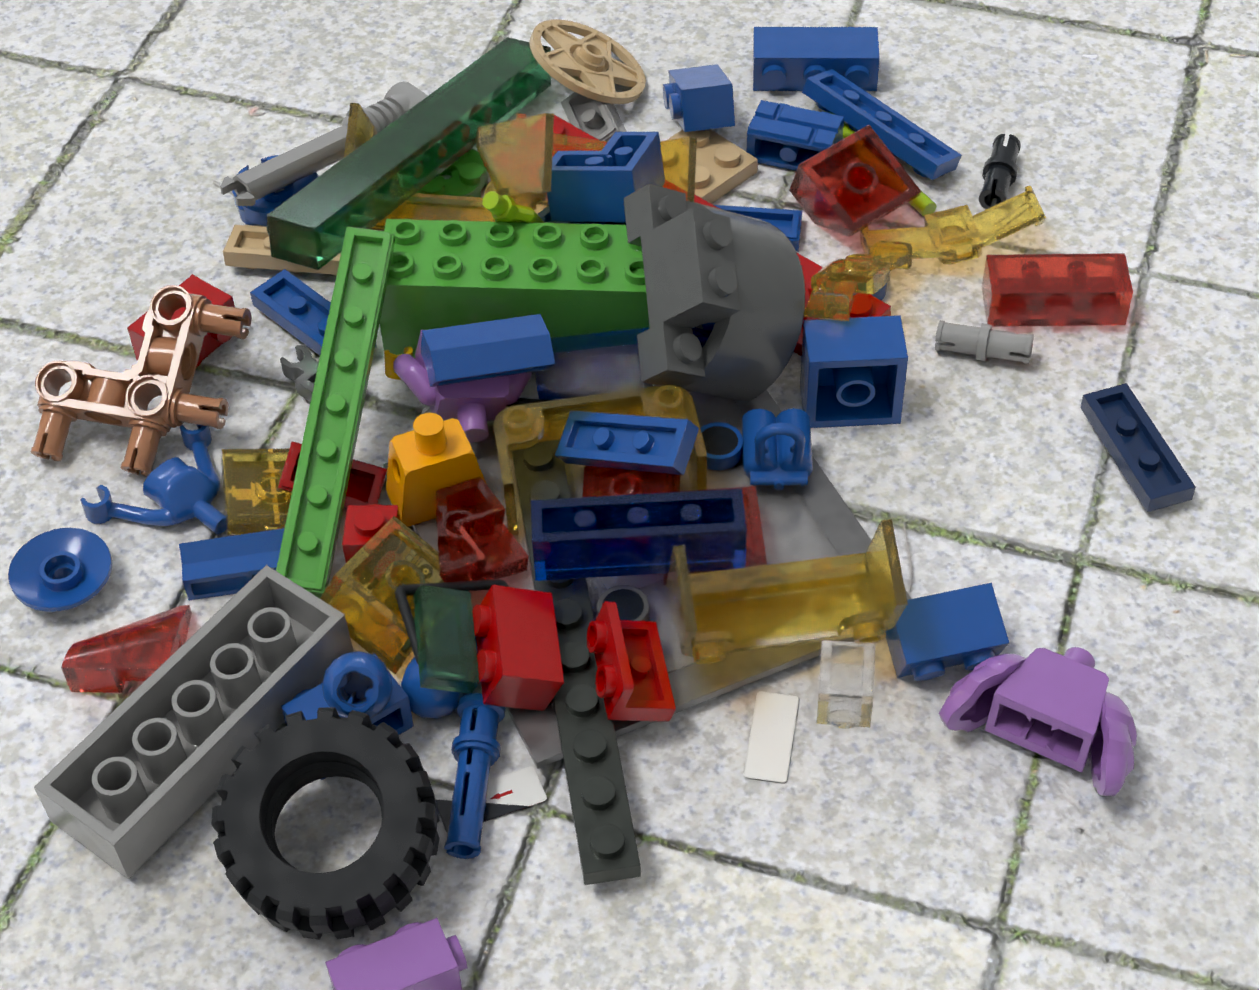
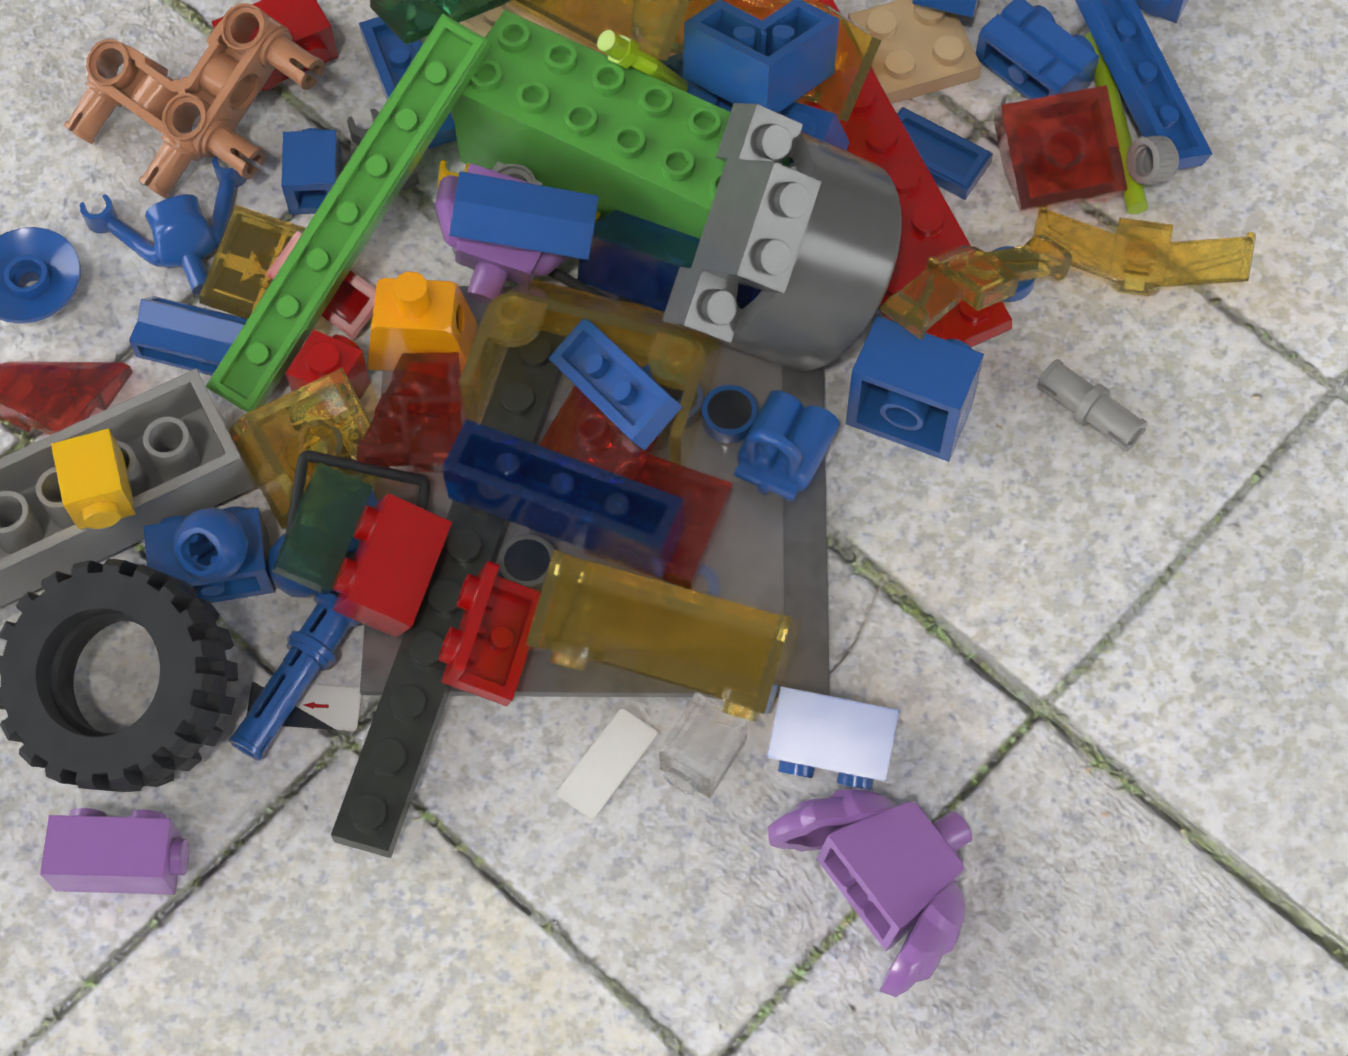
camera: 25 degrees right, 15 degrees up
black pin [979,134,1021,211] -> none
clear red brick [982,253,1133,327] -> none
dark blue plate [1080,383,1196,512] -> none
none -> yellow brick [51,428,136,530]
none -> blue brick [281,128,343,215]
none -> light grey axle [1126,135,1179,185]

